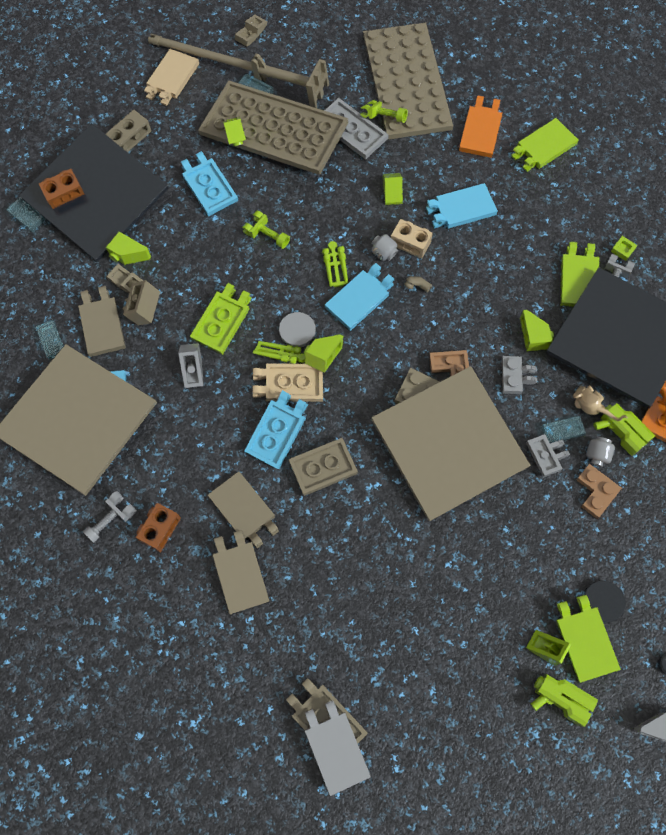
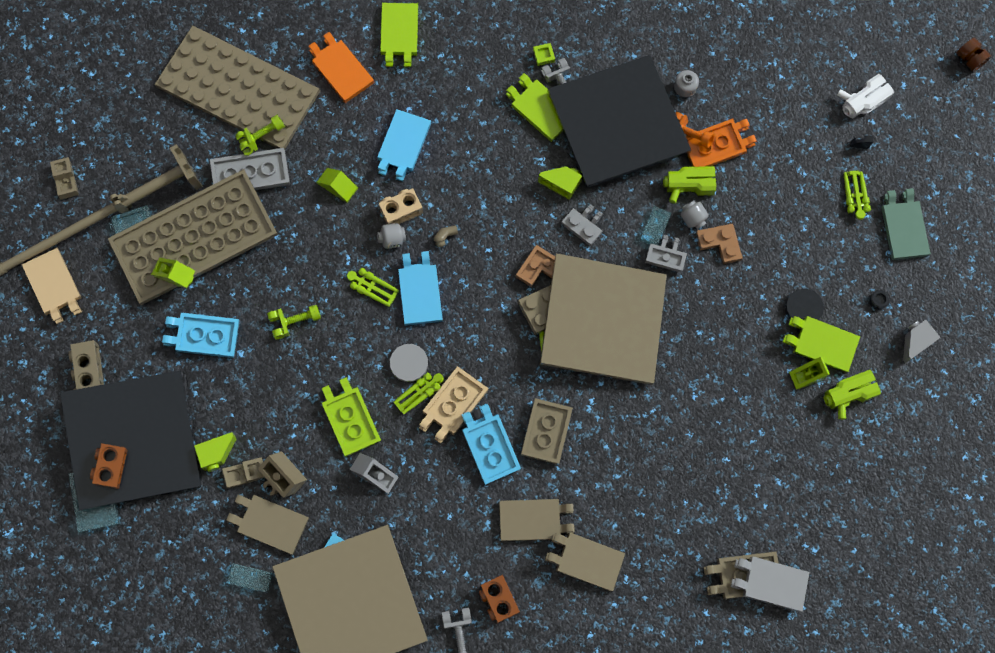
camera: 60 degrees left, 5 degrees up
lime slope [304,335,343,373] -> none
tan animal [573,385,628,421] -> none

